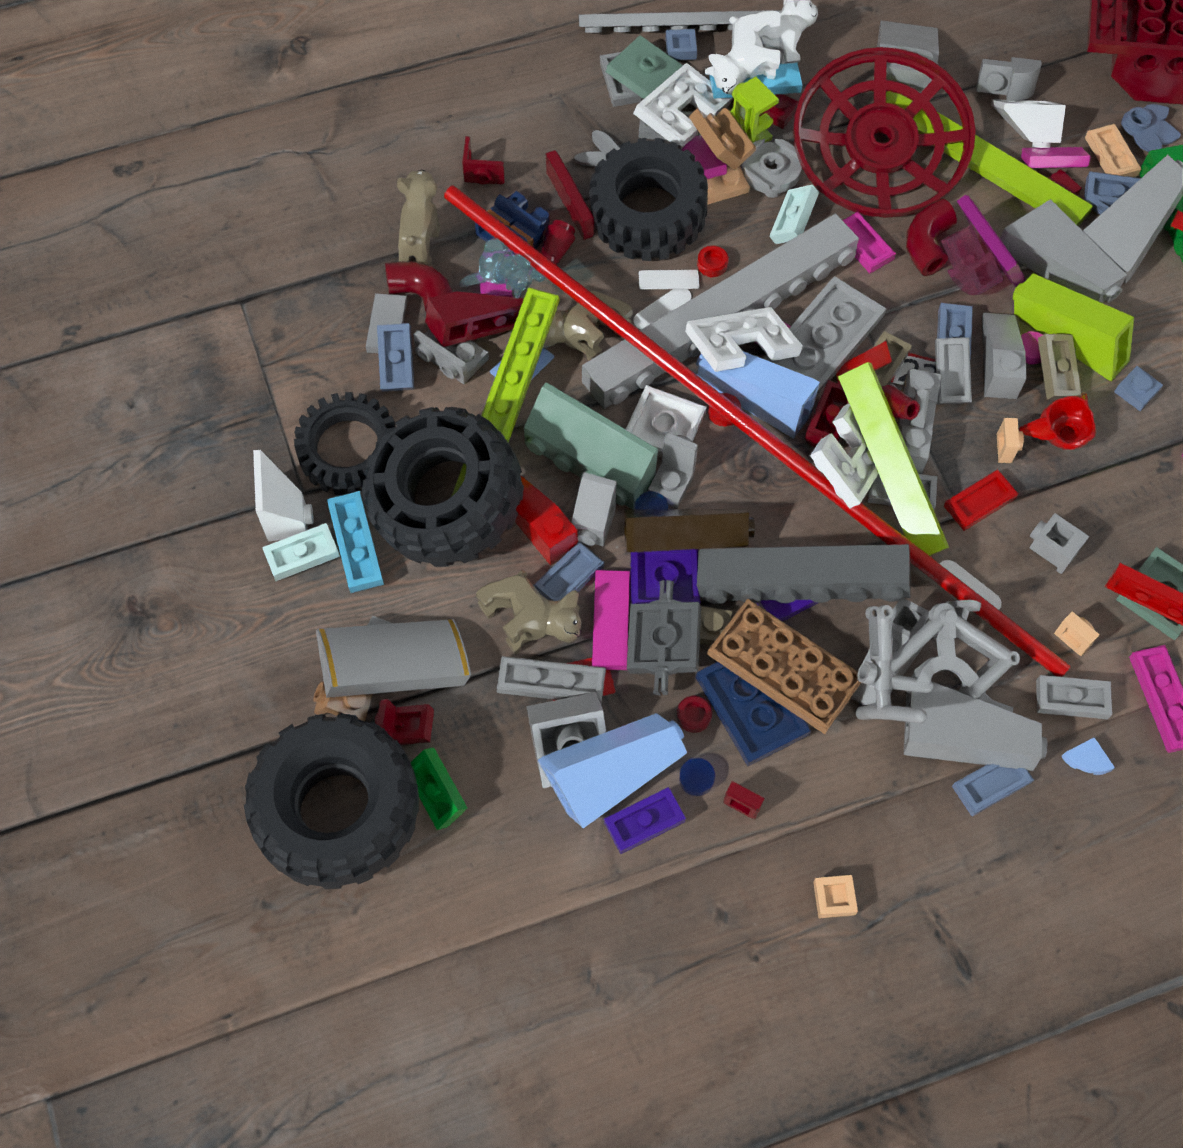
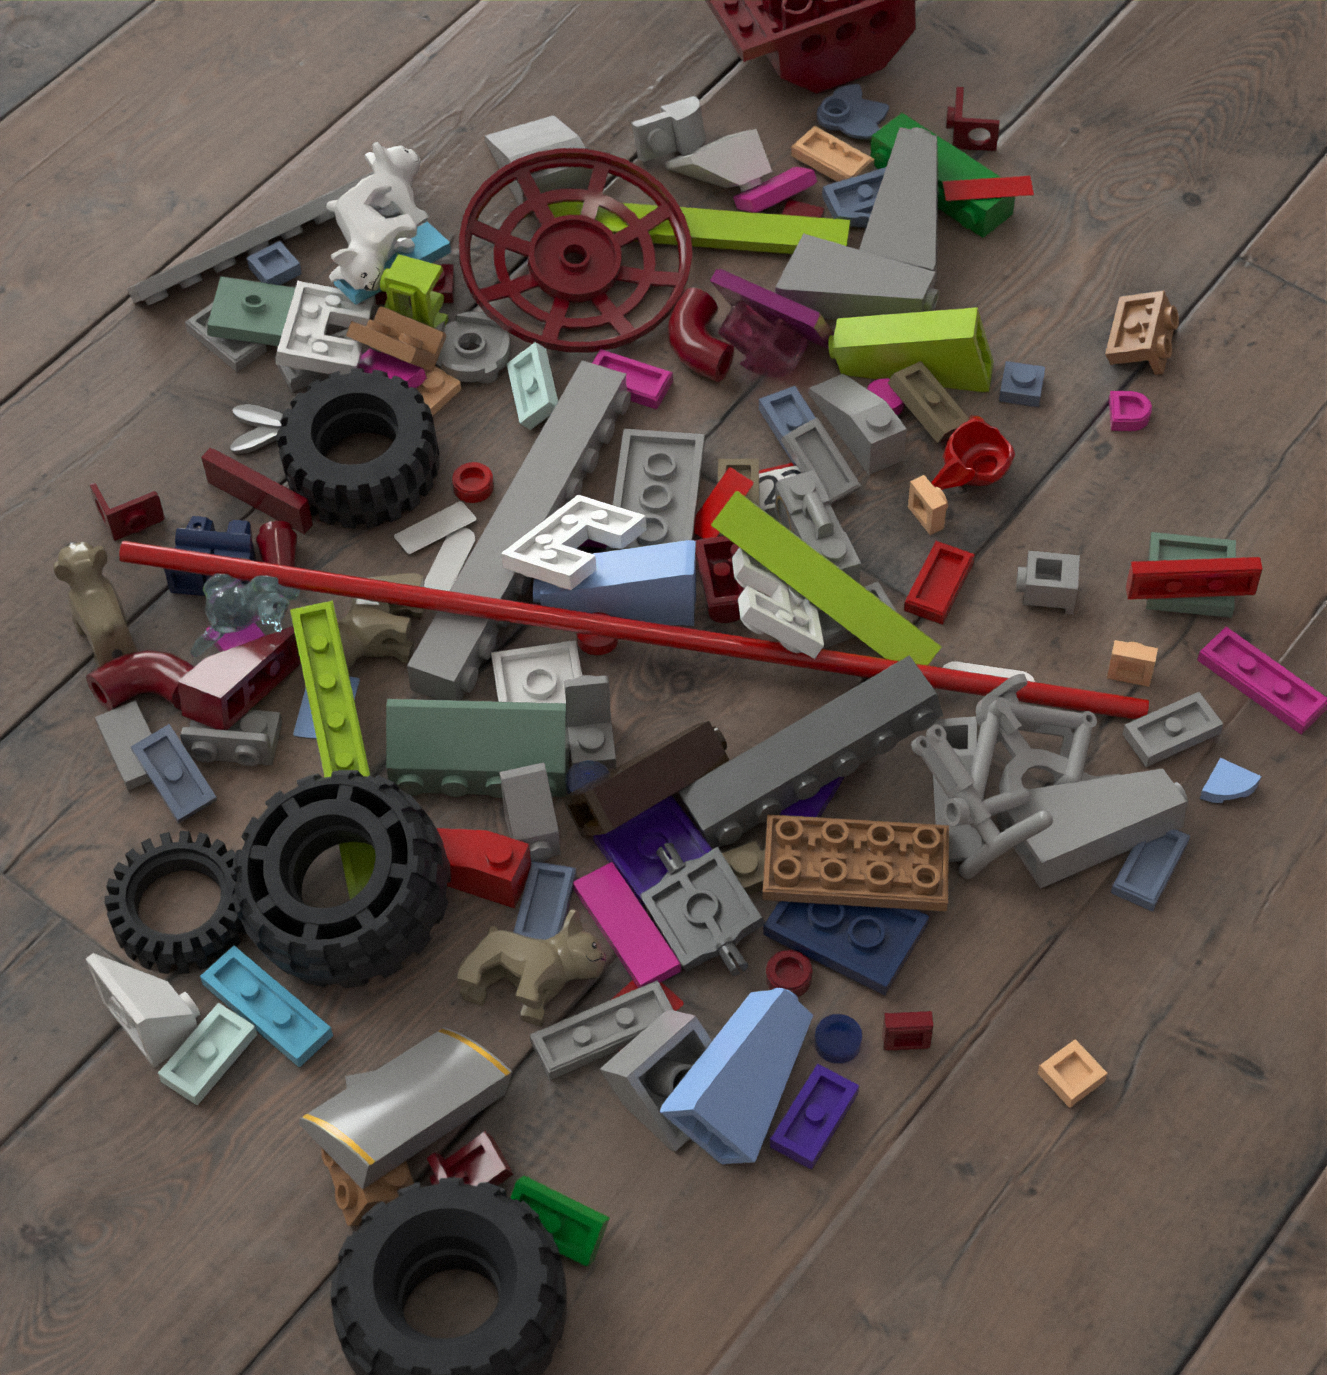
camera: 30 degrees left, 10 degrees down
dark red cone [881,385,920,420] -> none

